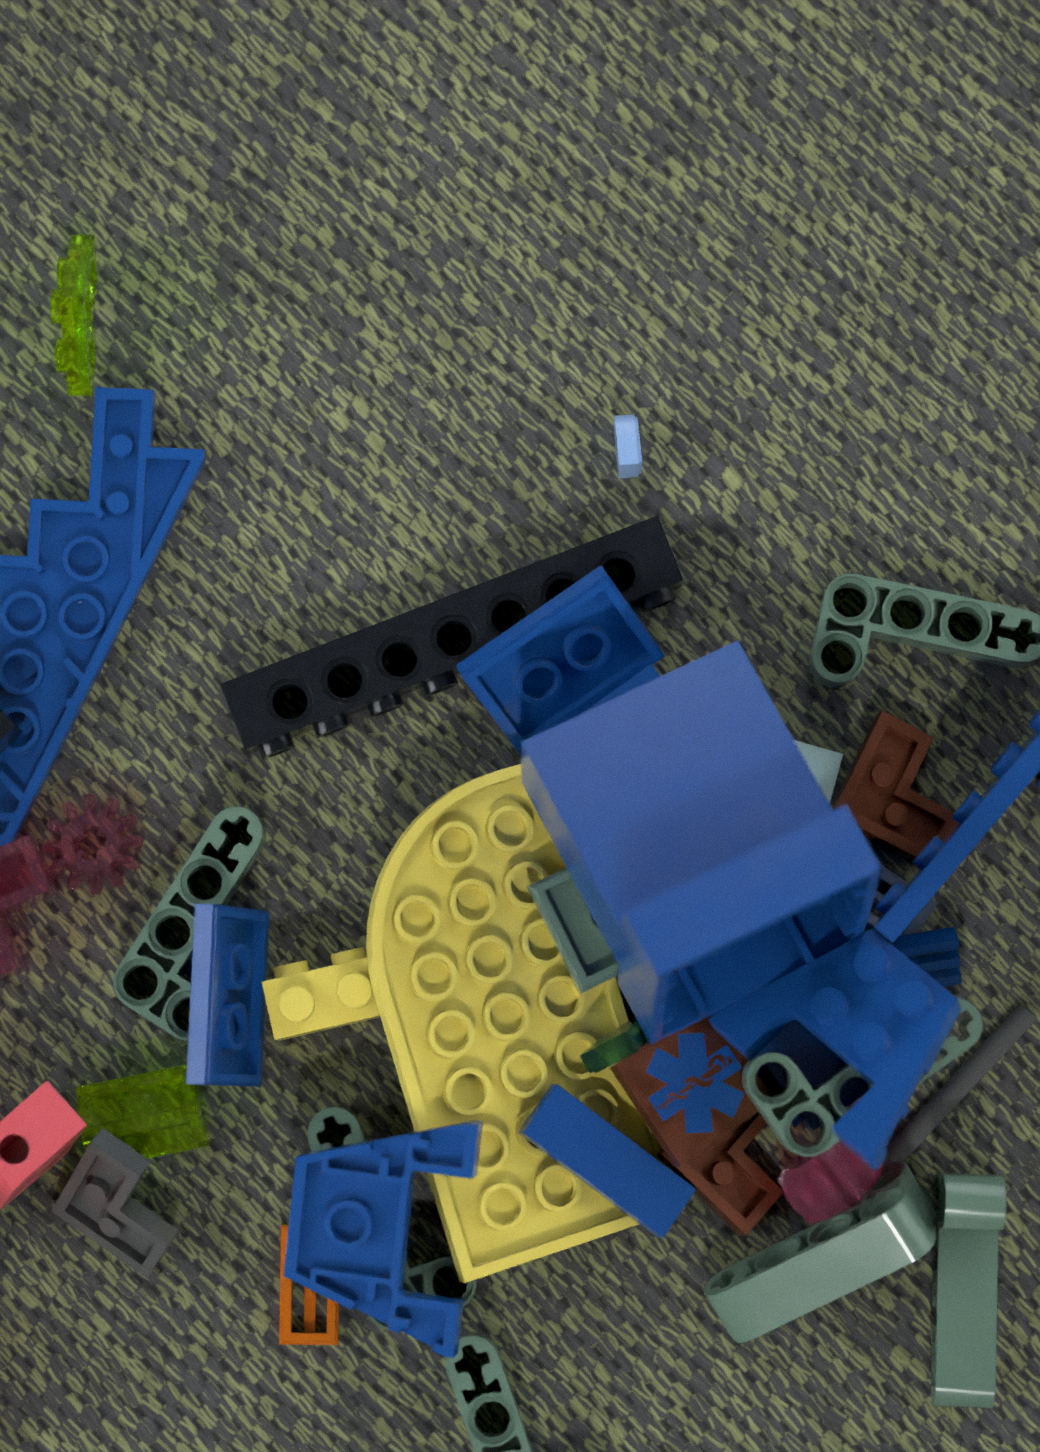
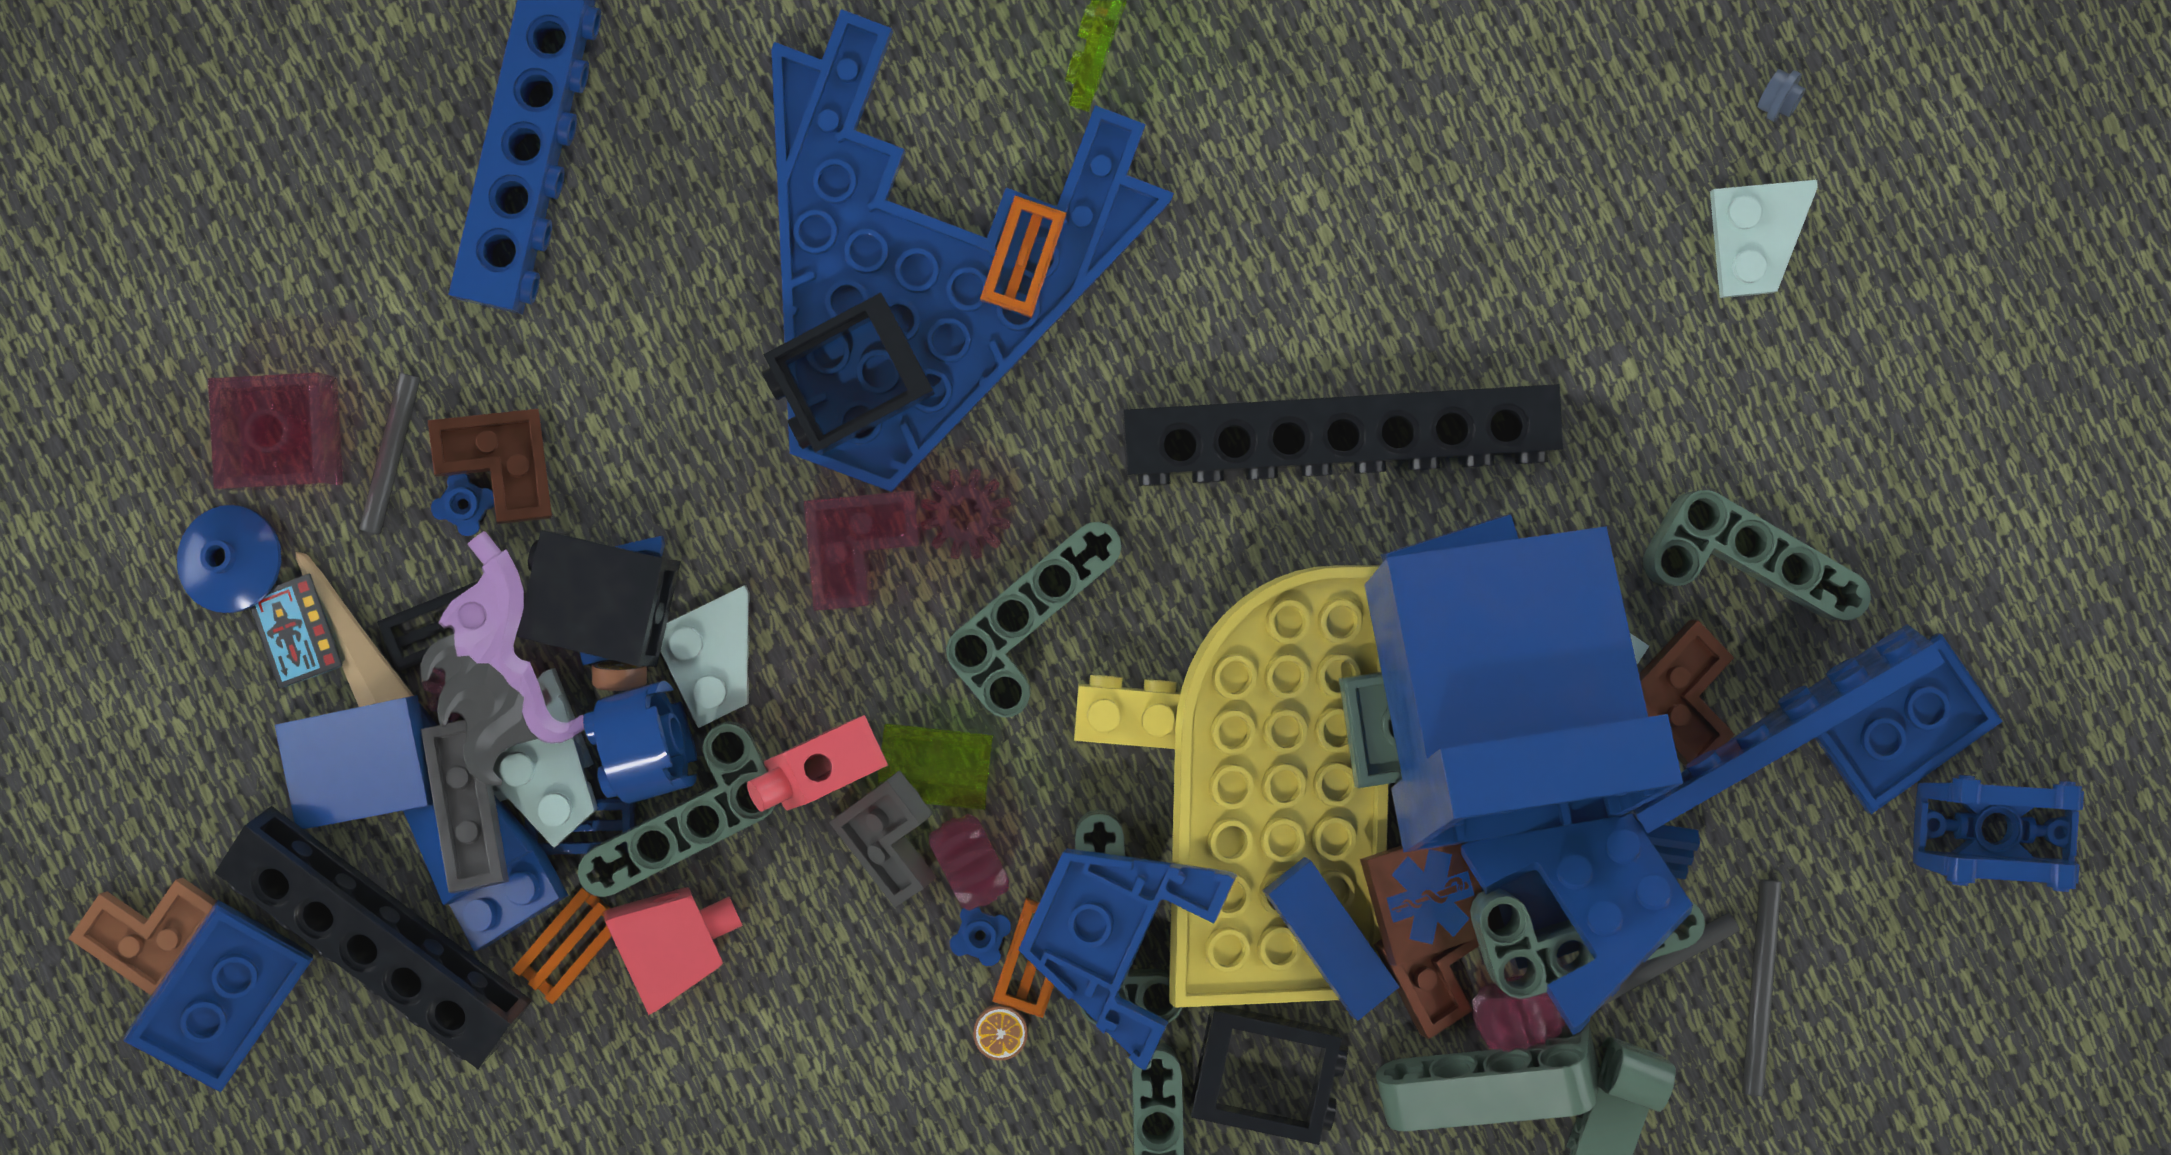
camera: 15 degrees right, 5 degrees up
blue tile [186,903,269,1087] -> none
blue tile [456,565,665,755] -> none
clear green tile [580,1017,648,1074] -> none
light blue tile [614,414,642,479] -> none
none -> clear pink gear [929,813,1009,911]
none -> blue plate [950,904,1011,966]
none -> nougat tile [973,1004,1028,1060]
none -> orange tile [980,195,1067,318]
none -> black window [1189,1005,1348,1145]
none -> light aqua wing [1710,180,1818,298]
none -> sand blue plate [1757,69,1806,122]

